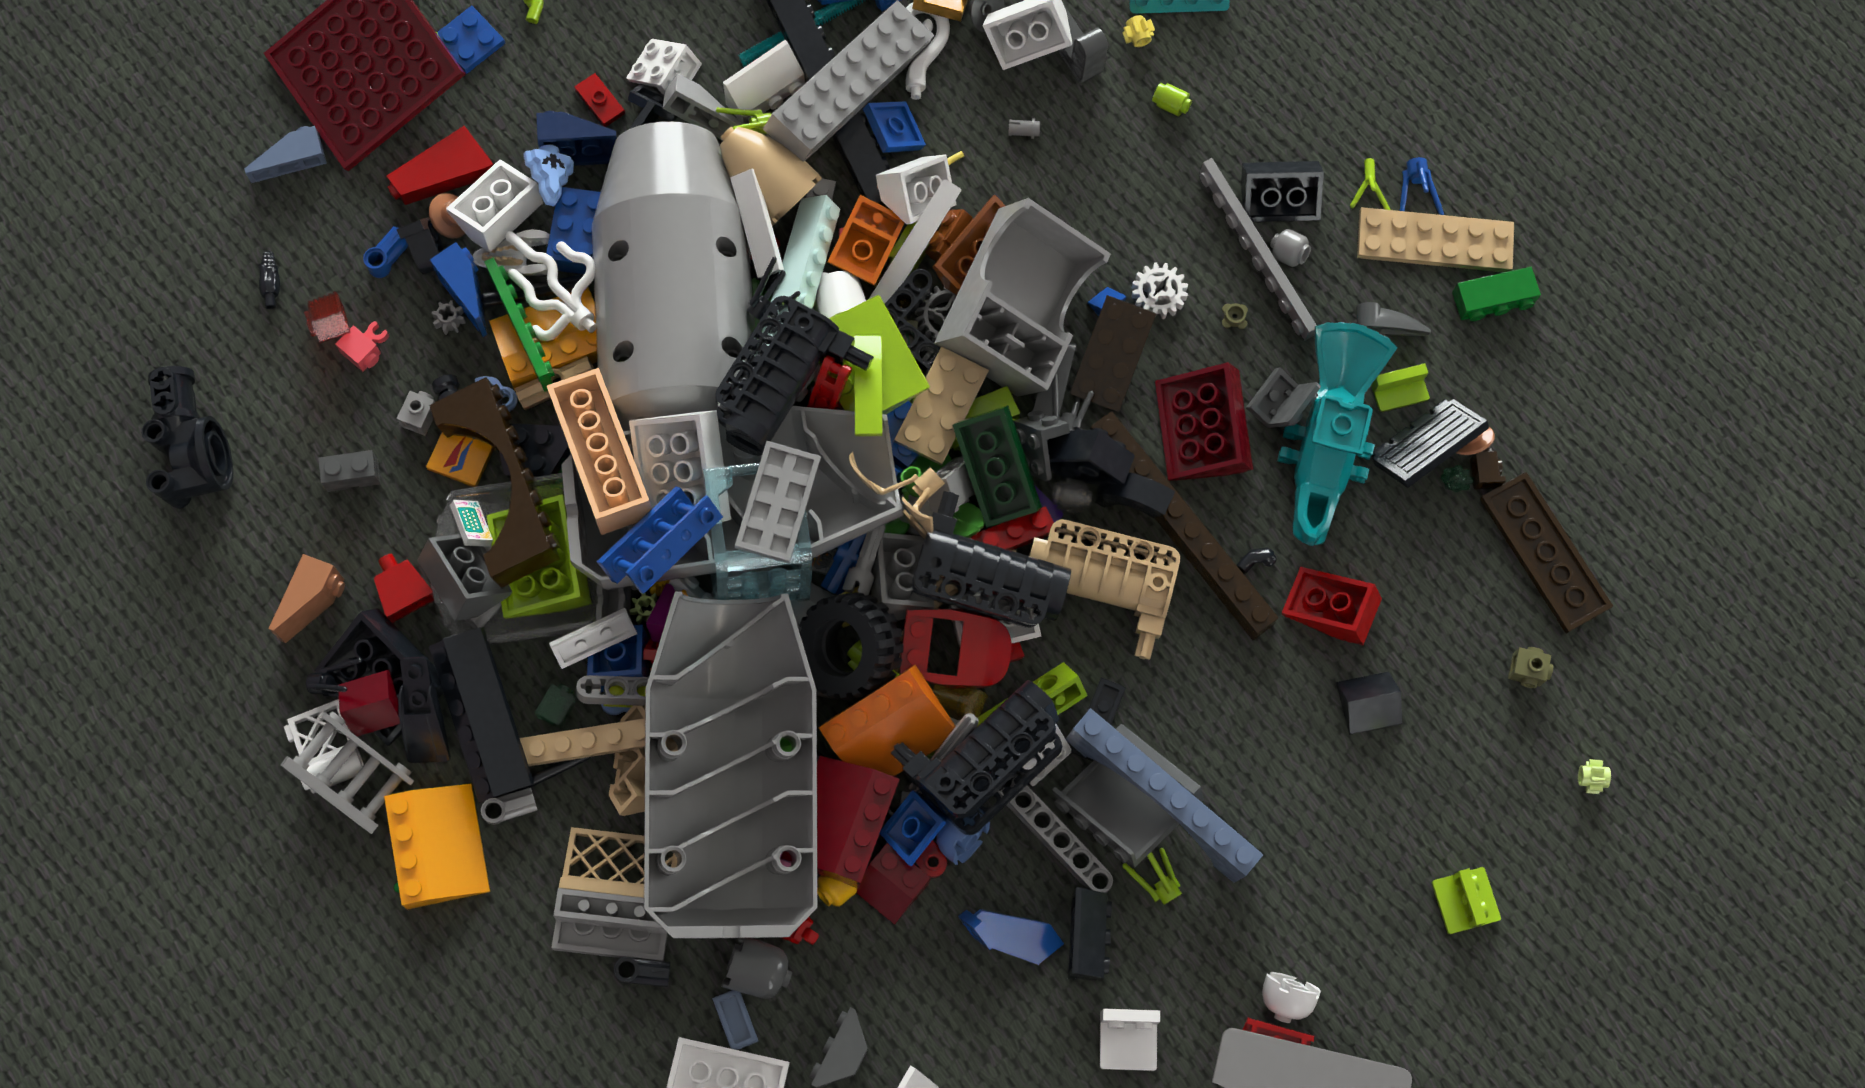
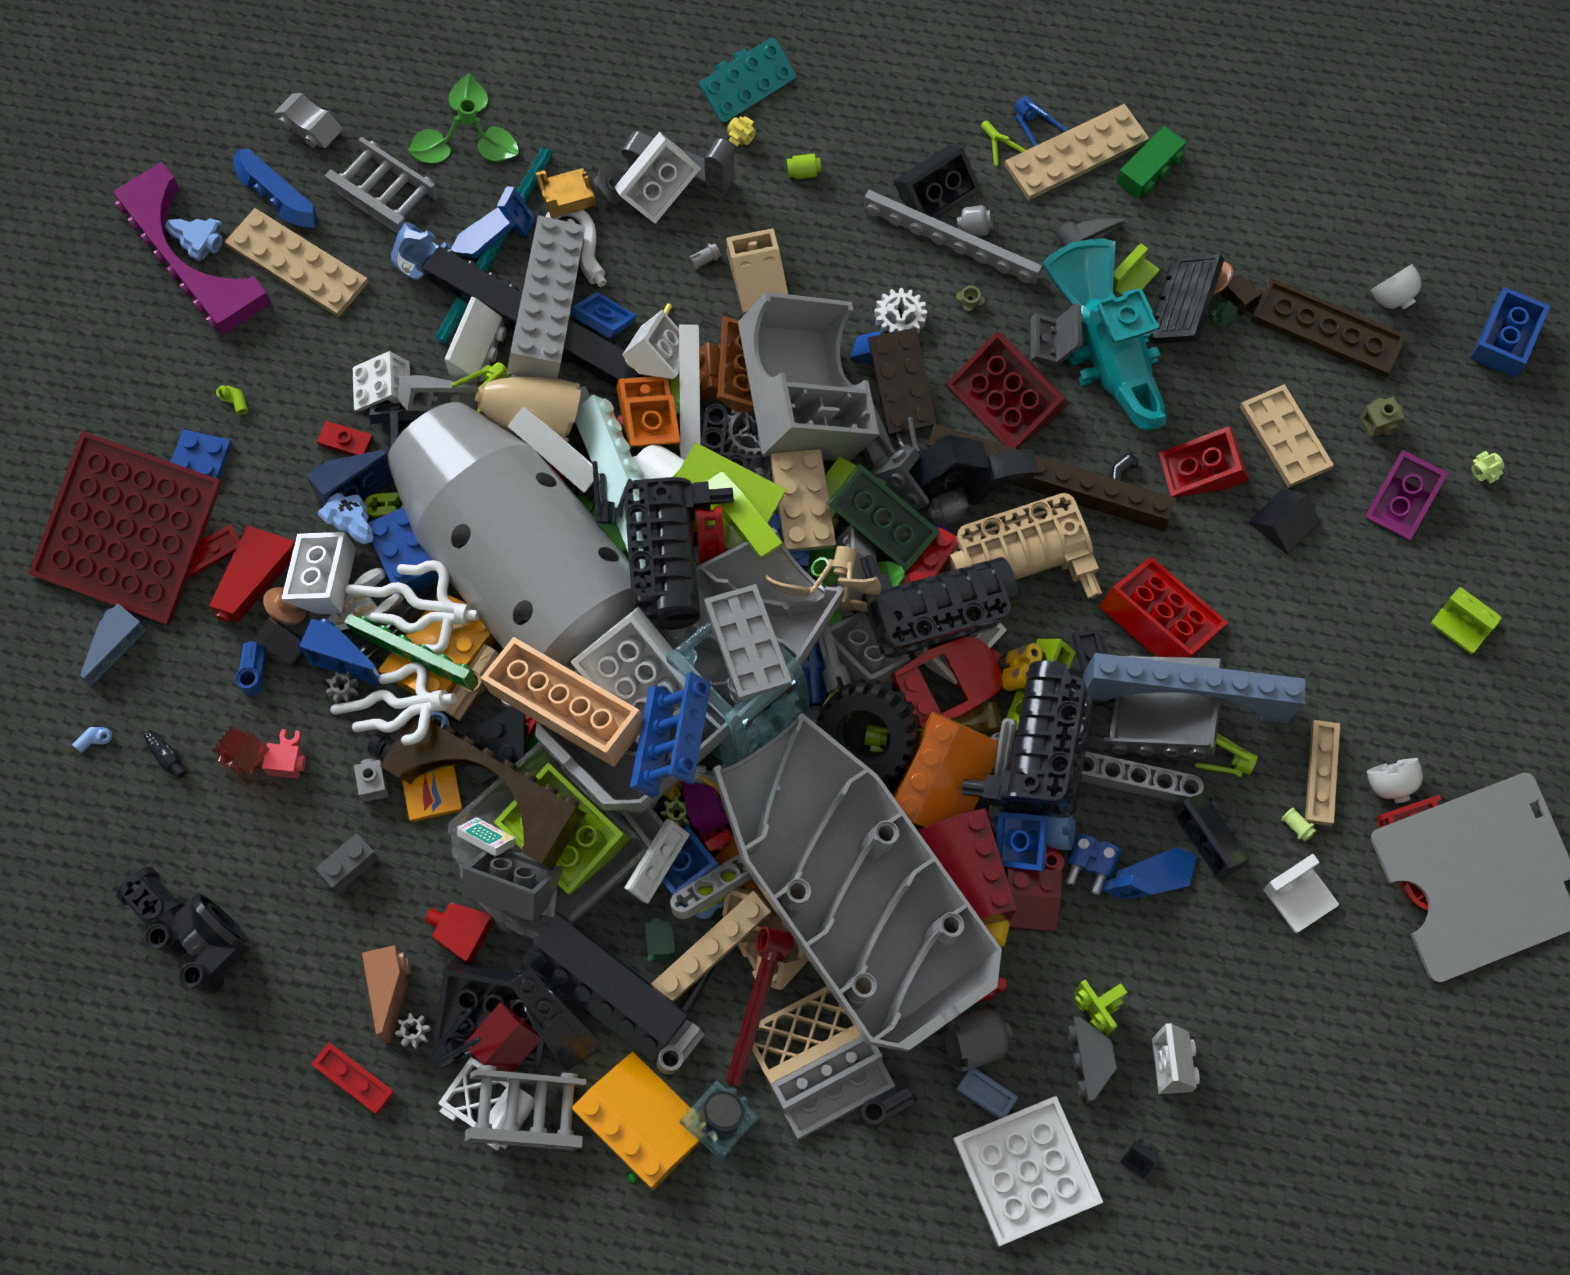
camera: 30 degrees left, 5 degrees down
none -> light blue arm [72,727,112,753]
none -> red plate [187,524,240,579]
none -> red plate [311,1042,395,1115]
none -> white plant [330,662,457,745]
none -> lime beam [365,492,403,519]
none -> white gear [395,1013,431,1049]
none -> piece [679,1080,758,1160]
none -> tan slope [726,228,788,314]
none -> dark red piece [726,926,793,1086]
none -> yellow piece [999,643,1042,691]
none -> blue piece [1065,834,1122,895]
none -> lime bracket [1074,980,1127,1037]
none -> red slope [1099,557,1228,658]
none -> tan plate [1240,384,1334,488]
none -> yellowish green pin [1281,807,1316,841]
none -> tan plate [1305,720,1340,826]
none -> magenta slope [1365,450,1448,540]
none -> white cylinder [1370,264,1422,309]
none -> blue brick [1470,287,1550,378]

